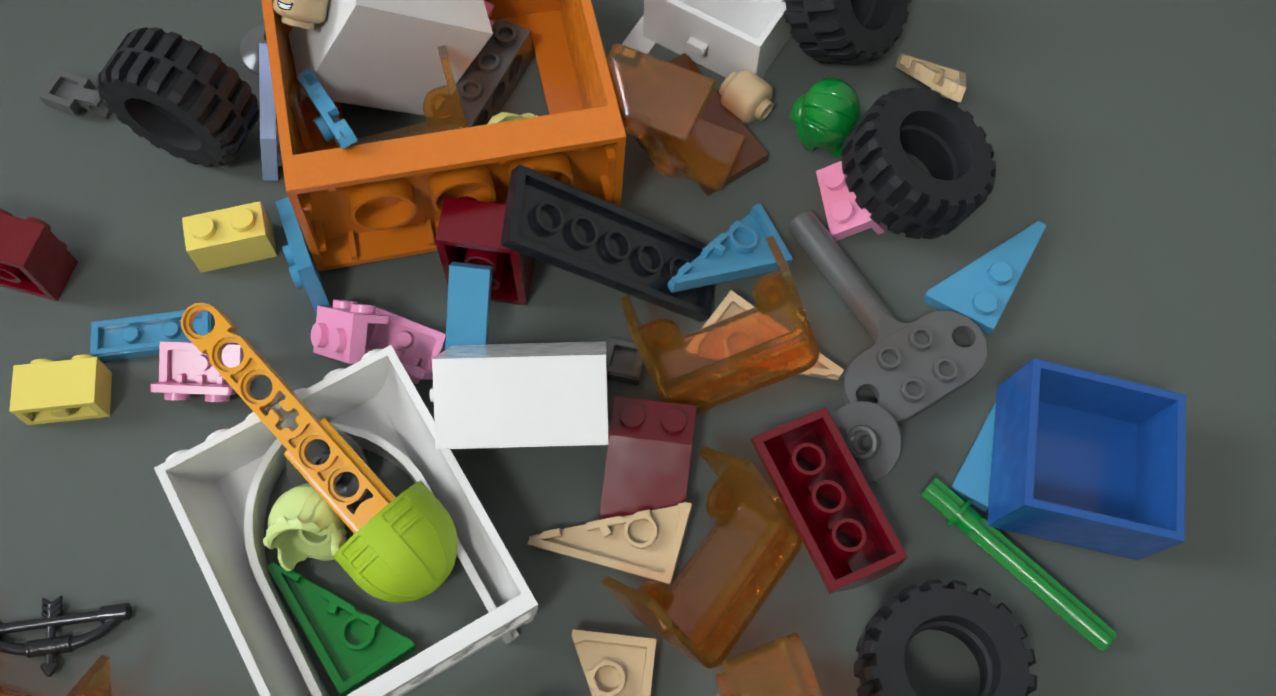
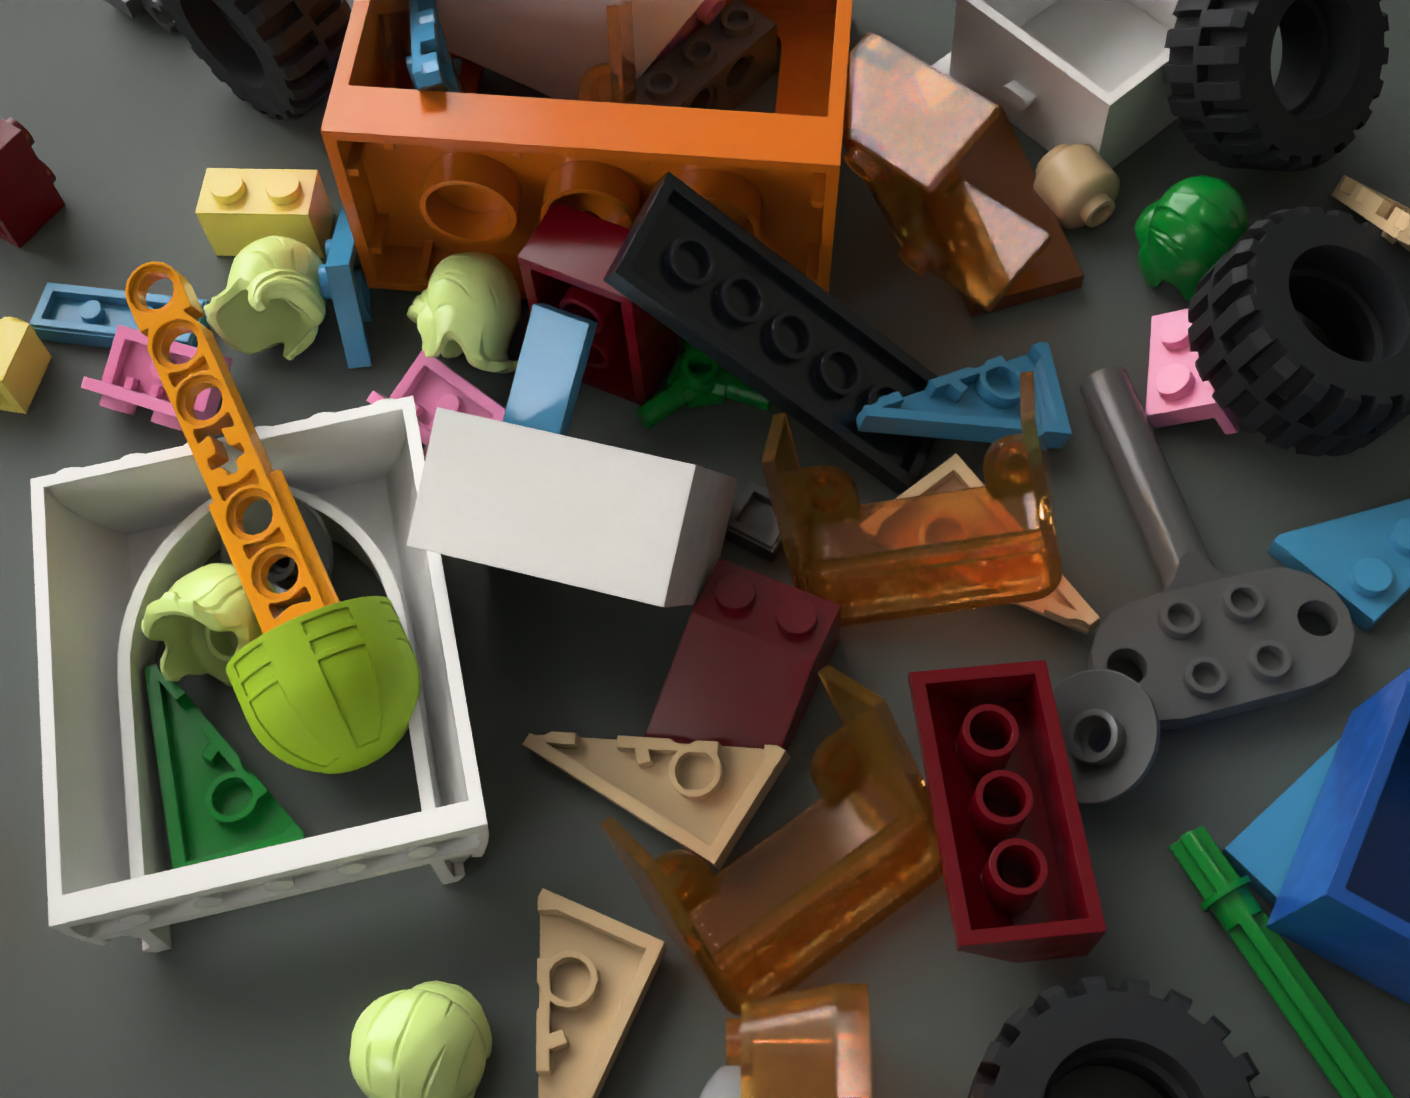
camera: 25 degrees right, 5 degrees down
bright pink bracket [311,299,389,364] -> none
none -> yellowish green hair [204,235,328,360]
none -> yellowish green hair [406,251,521,374]
none -> green piece [635,338,773,430]

